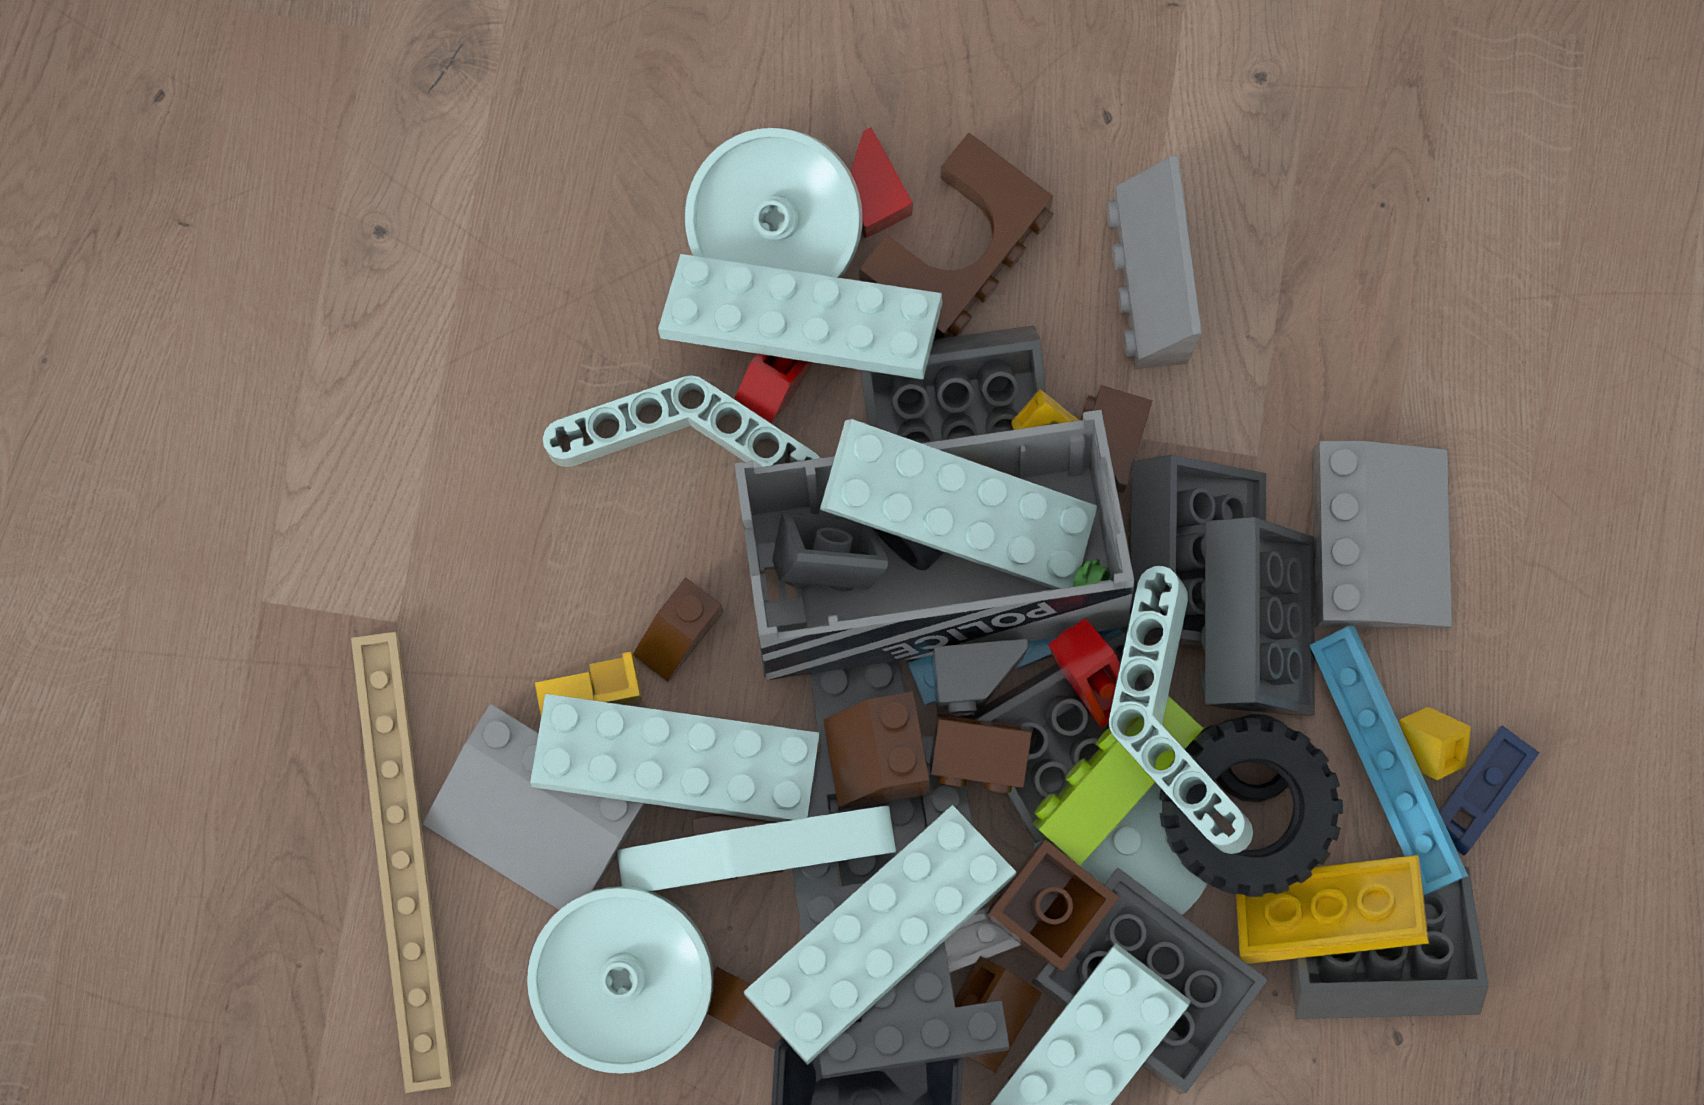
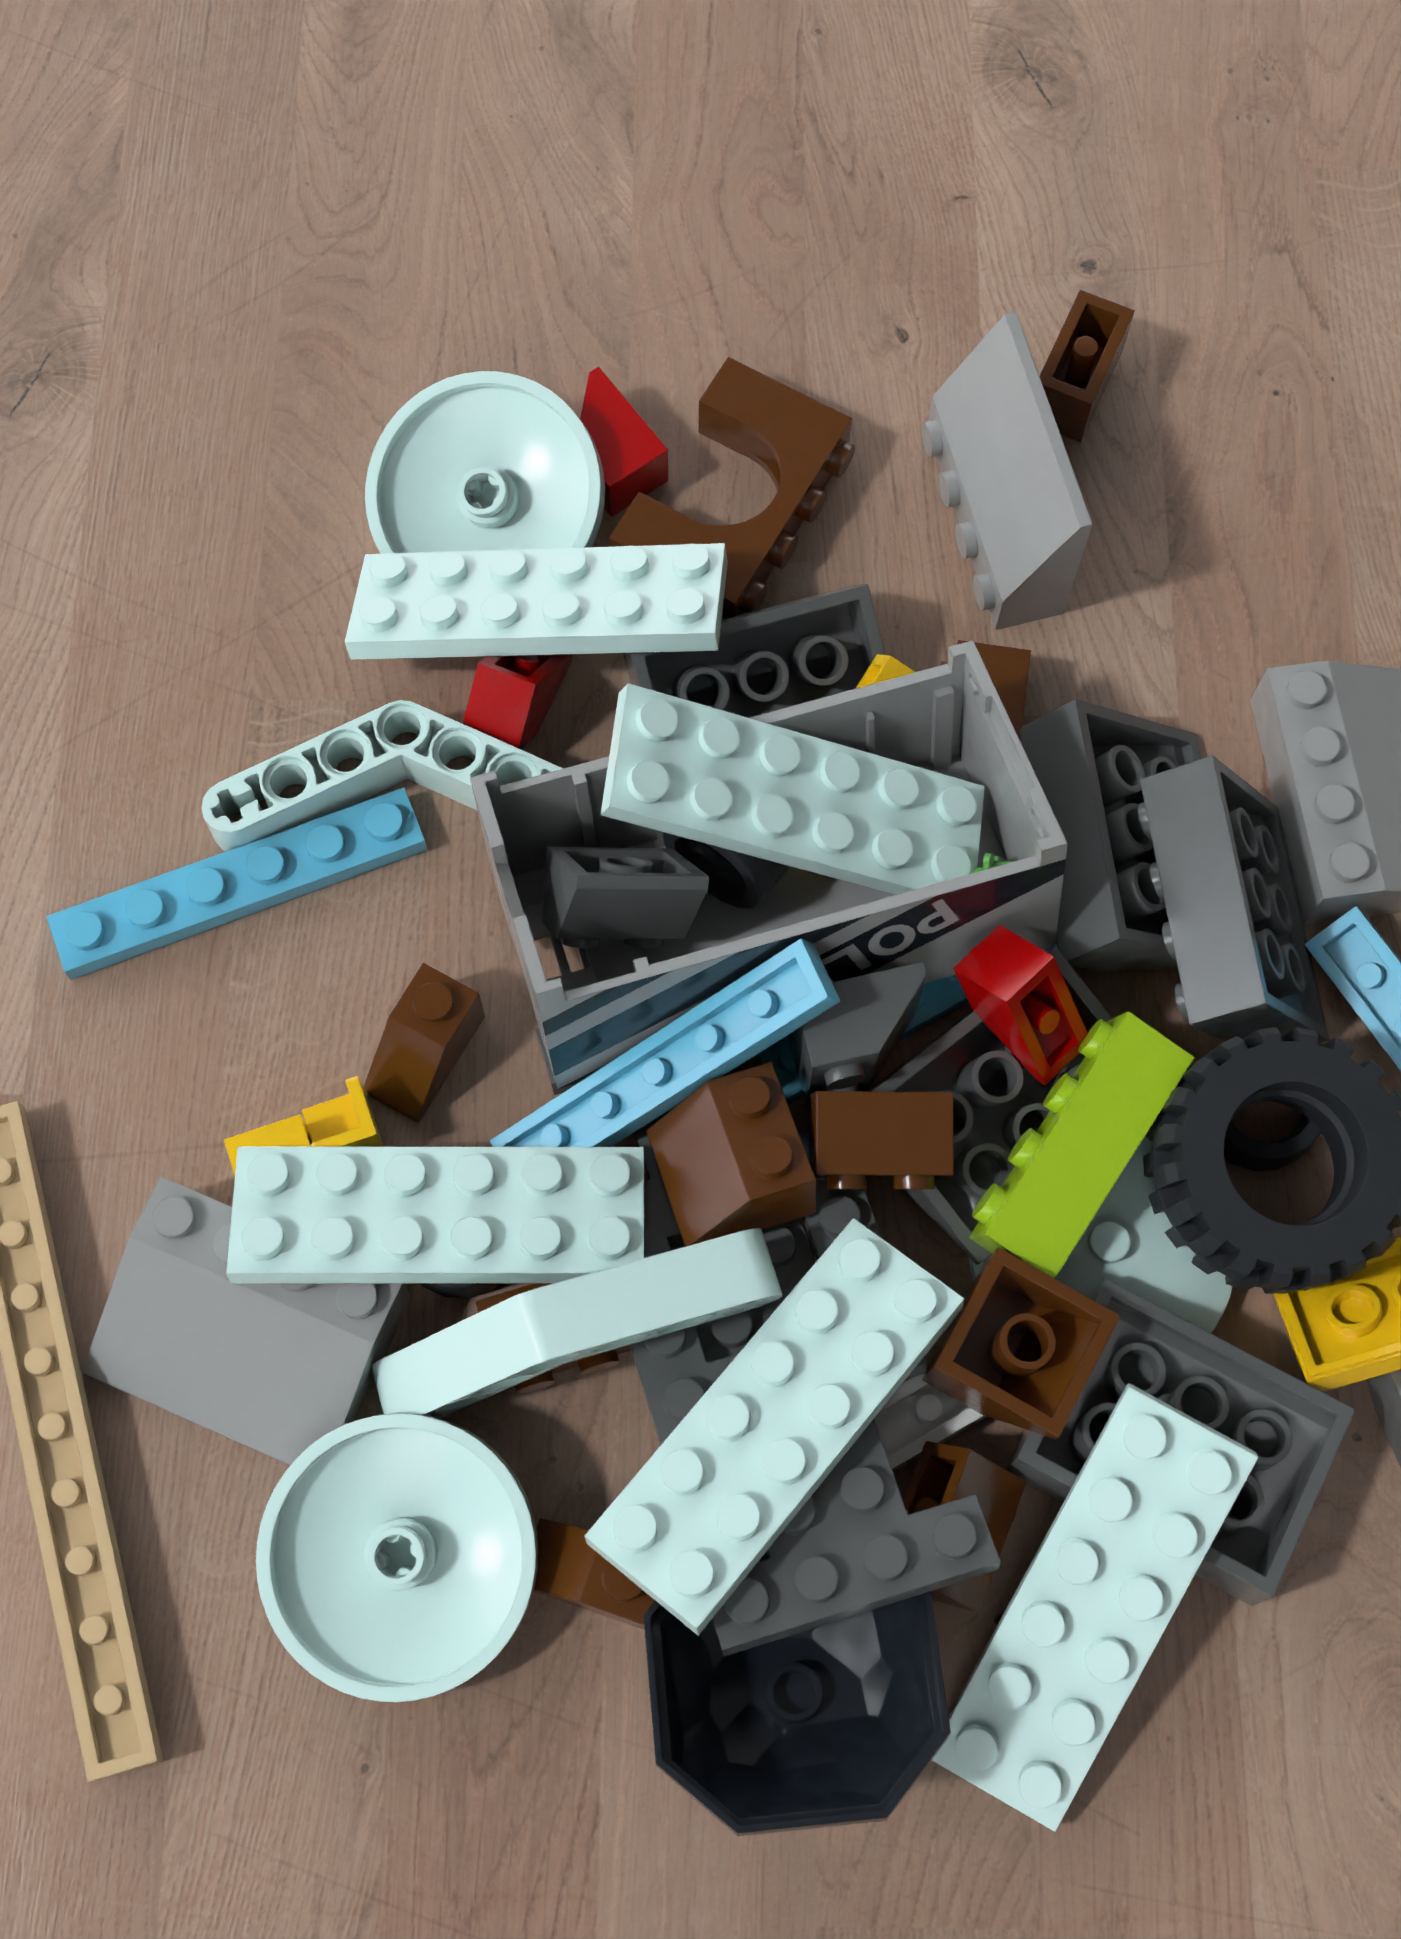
camera: 10 degrees left, 10 degrees down
light aqua beam [1109,566,1253,854] -> none
none -> medium azure plate [46,787,427,980]
none -> medium azure plate [490,938,840,1147]
none -> reddish brown brick [1040,290,1135,442]

